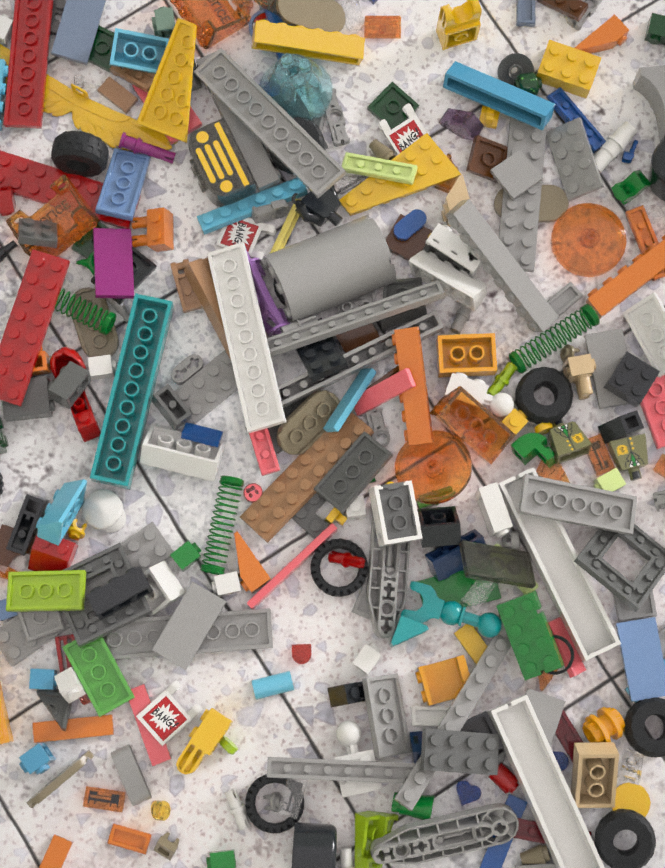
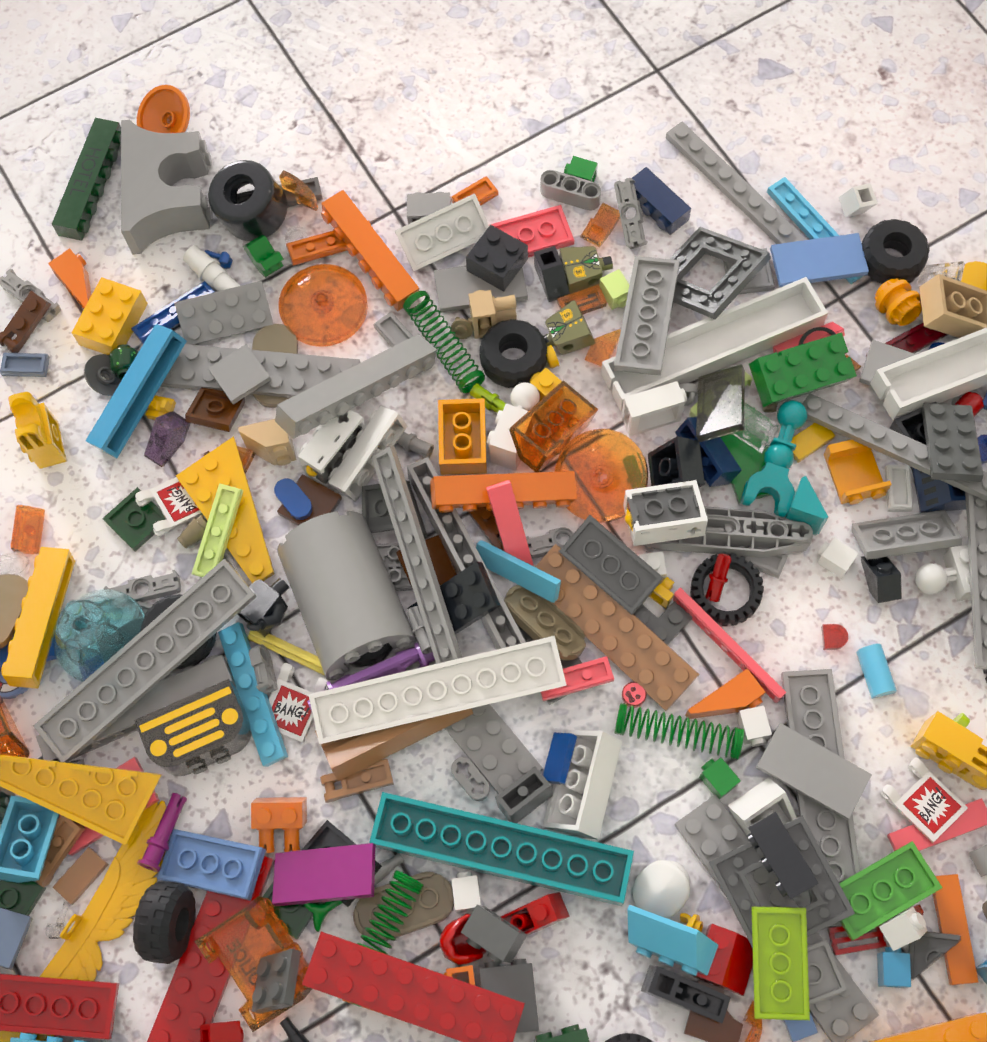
camera: 80 degrees left, 10 degrees down
green brick [511,433,555,468] -> none

